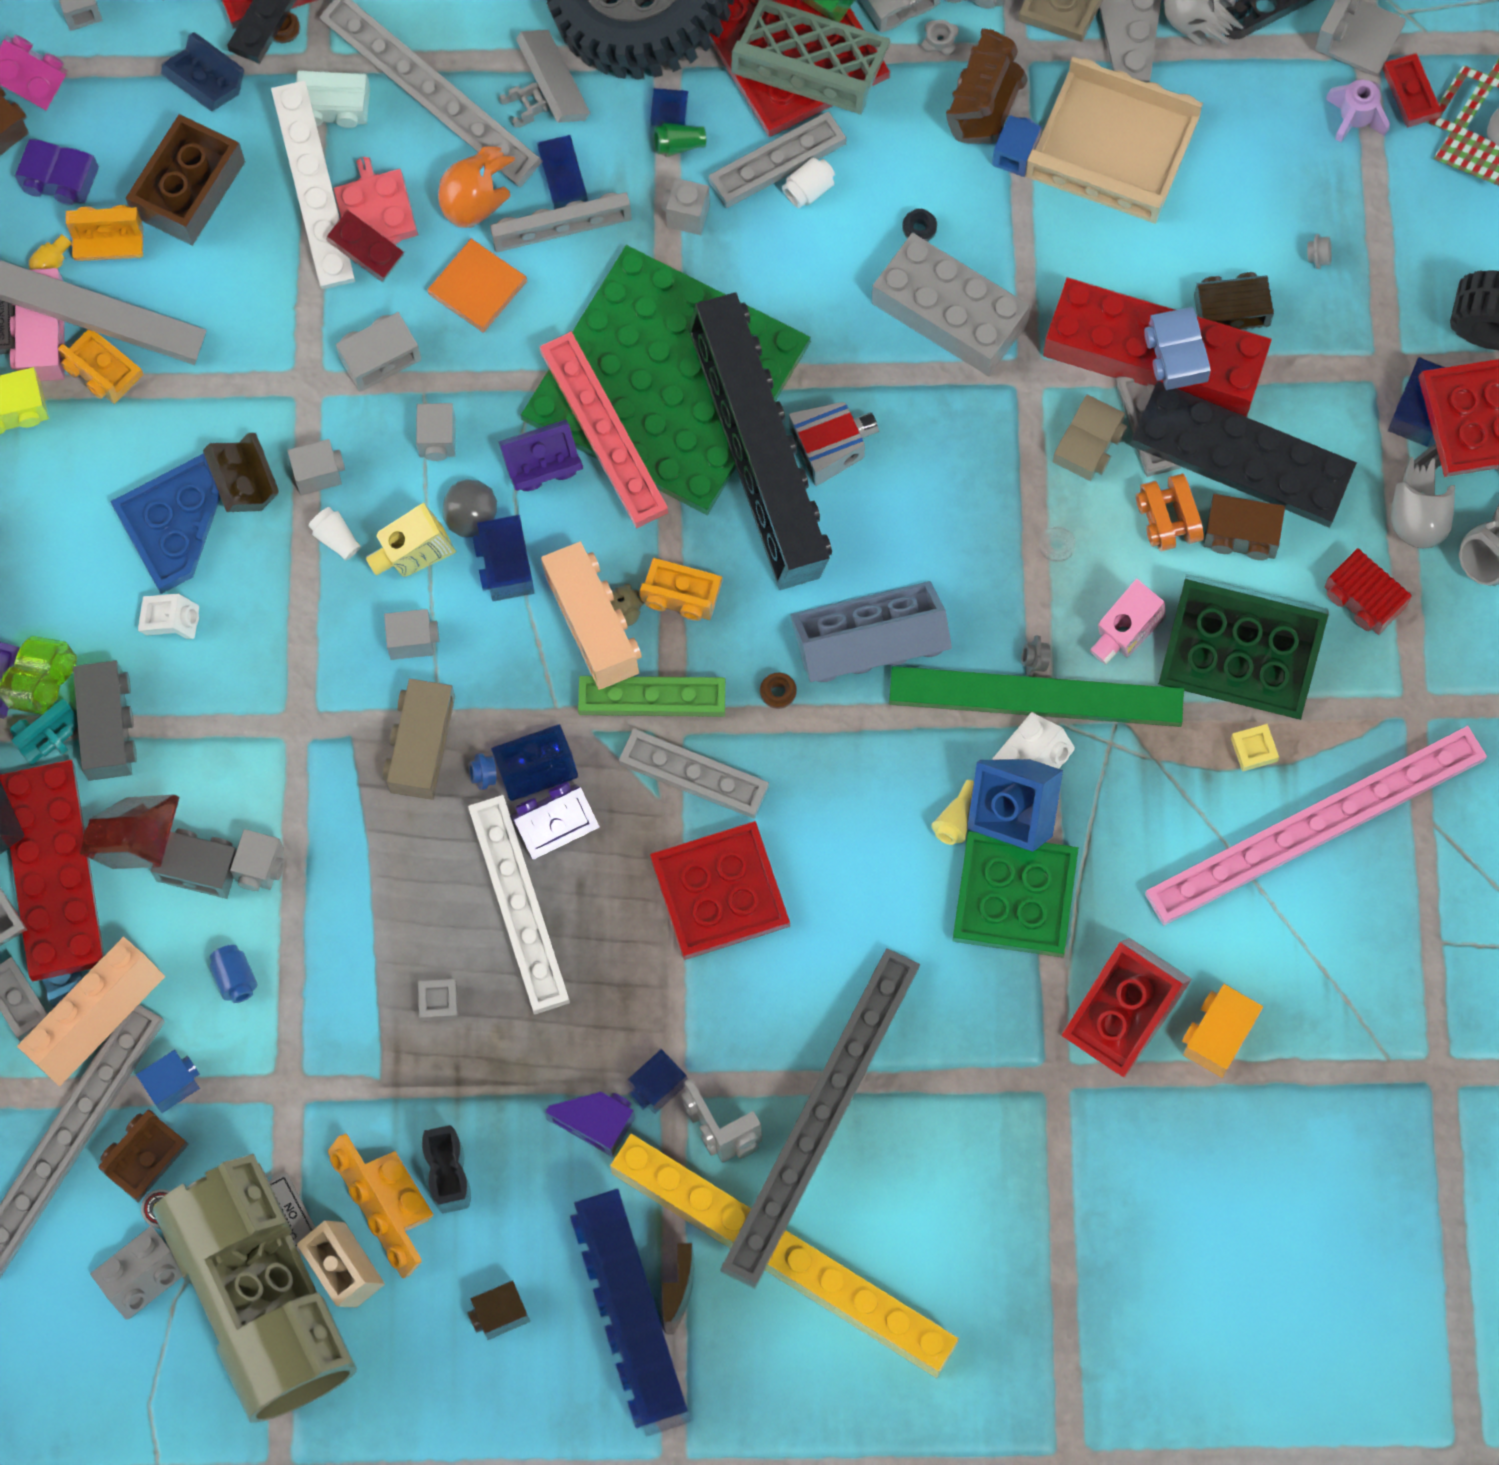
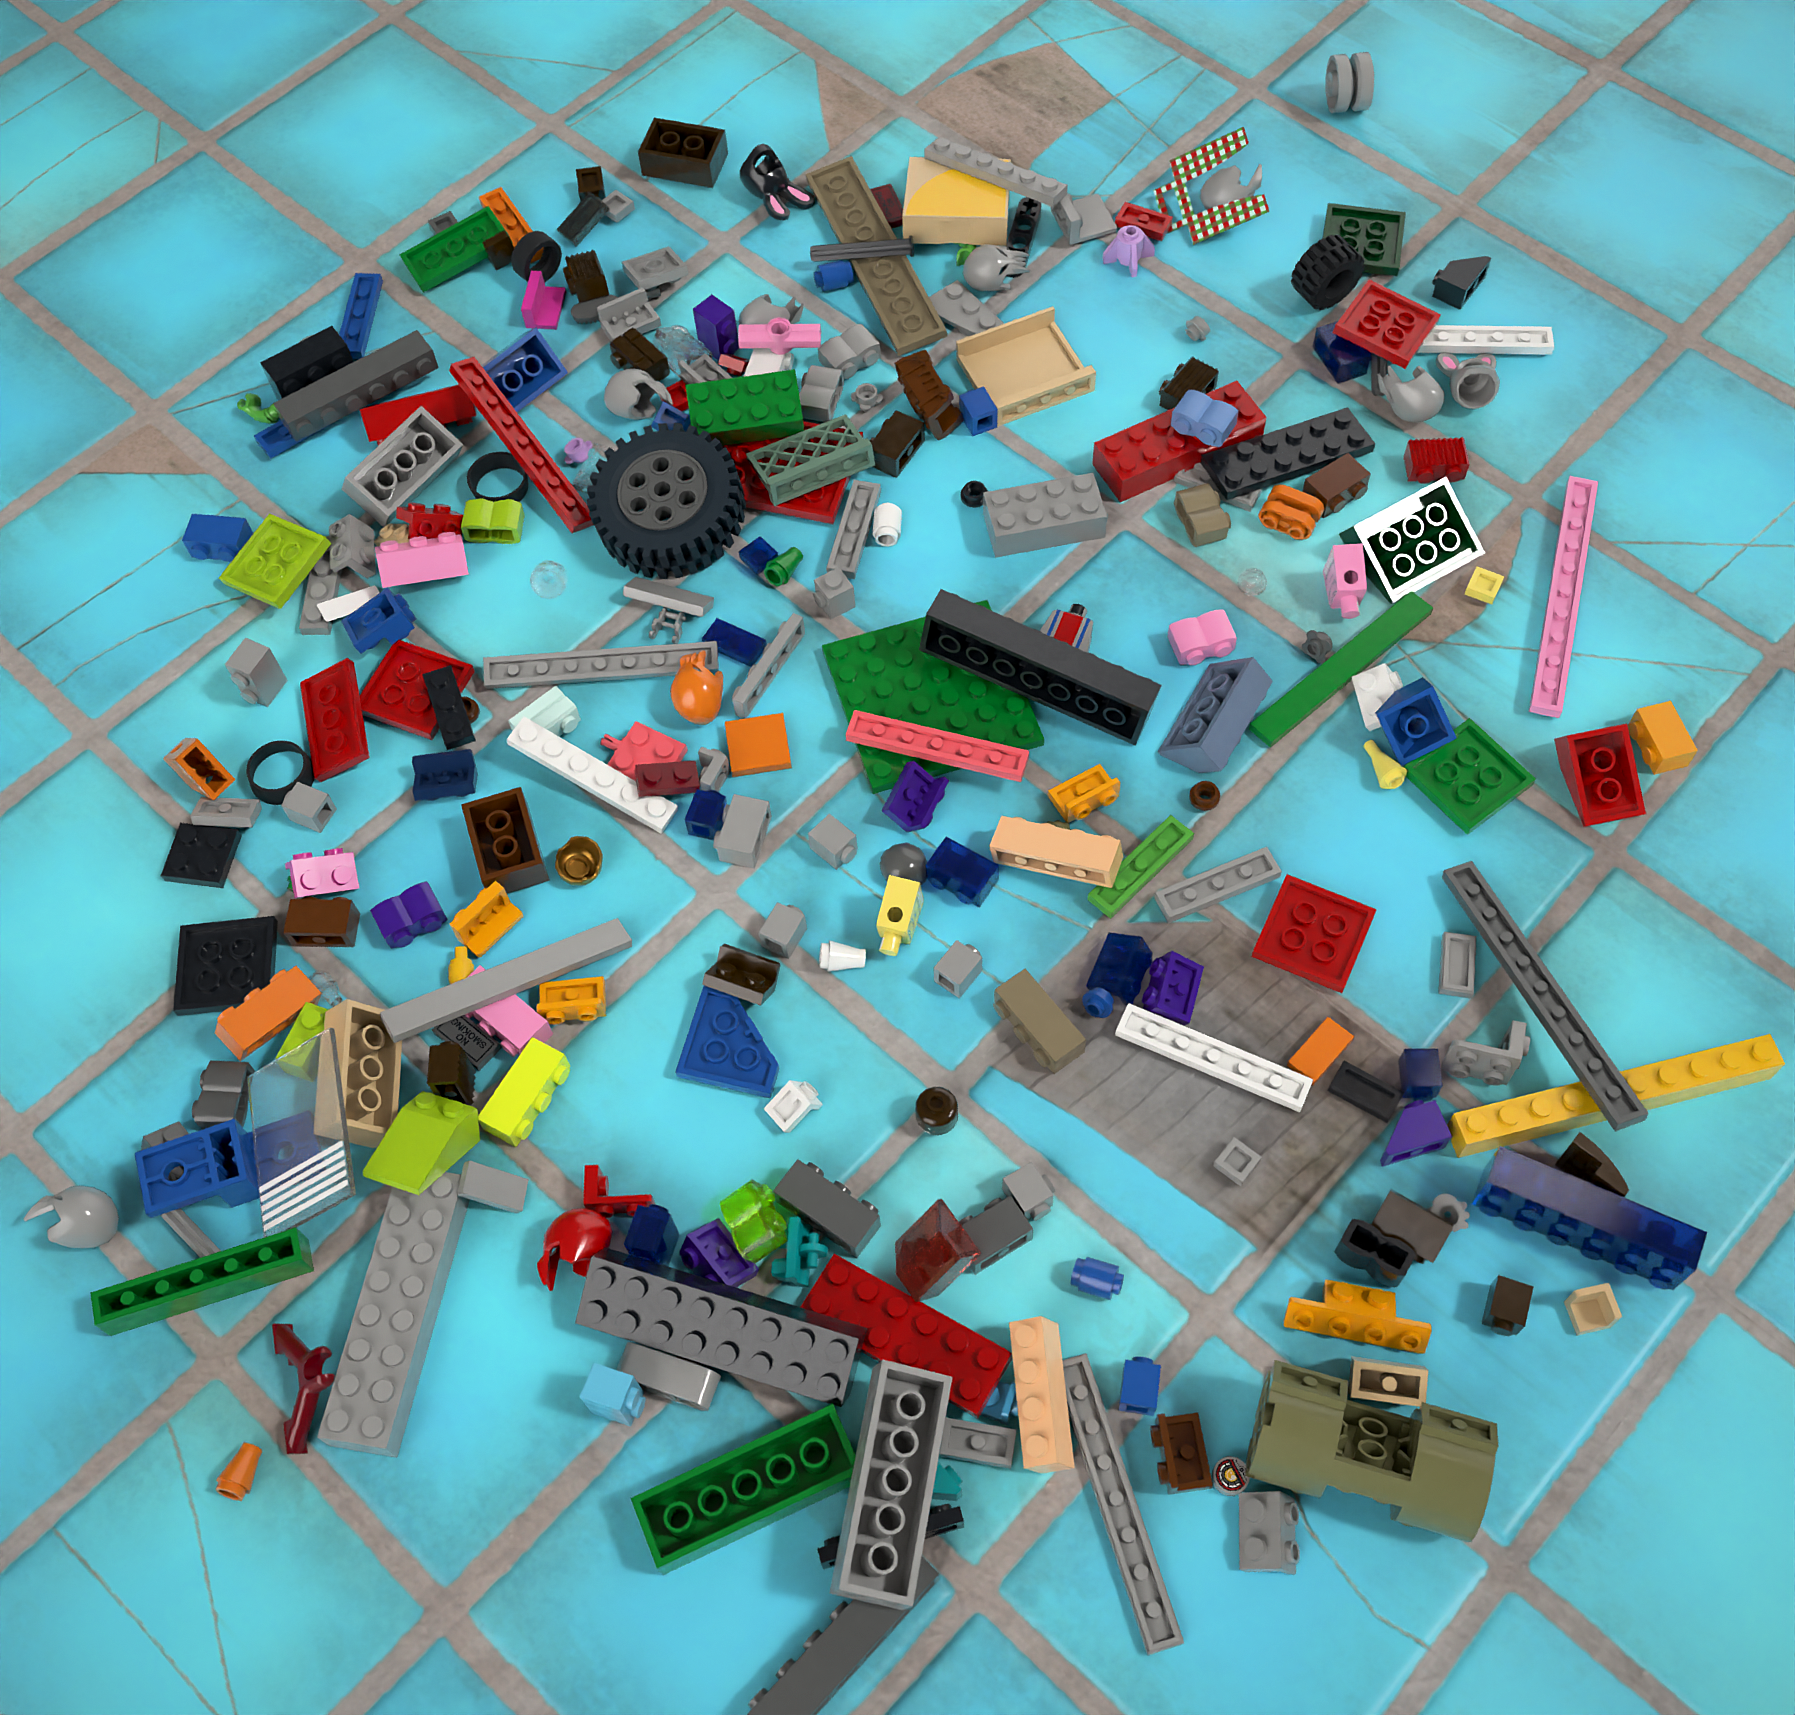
camera: 45 degrees left, 10 degrees down
none -> pearl gold hair [555,836,603,886]
none -> clear blue brick [684,789,727,841]
none -> light grey bracket [698,747,730,800]
none -> dark brown brick [869,410,925,478]
none -> dark brown head [915,1087,958,1135]
none -> bright pink brick [1167,610,1237,665]
none -> orange tile [1287,1017,1354,1086]
none -> black tile [1327,1061,1404,1123]
none -> dark brown brick [1371,1189,1454,1264]
none -> light grey animal [1428,1194,1470,1232]
none -> light grey tile [1438,932,1476,998]
none -> tan panel [1564,1282,1622,1336]

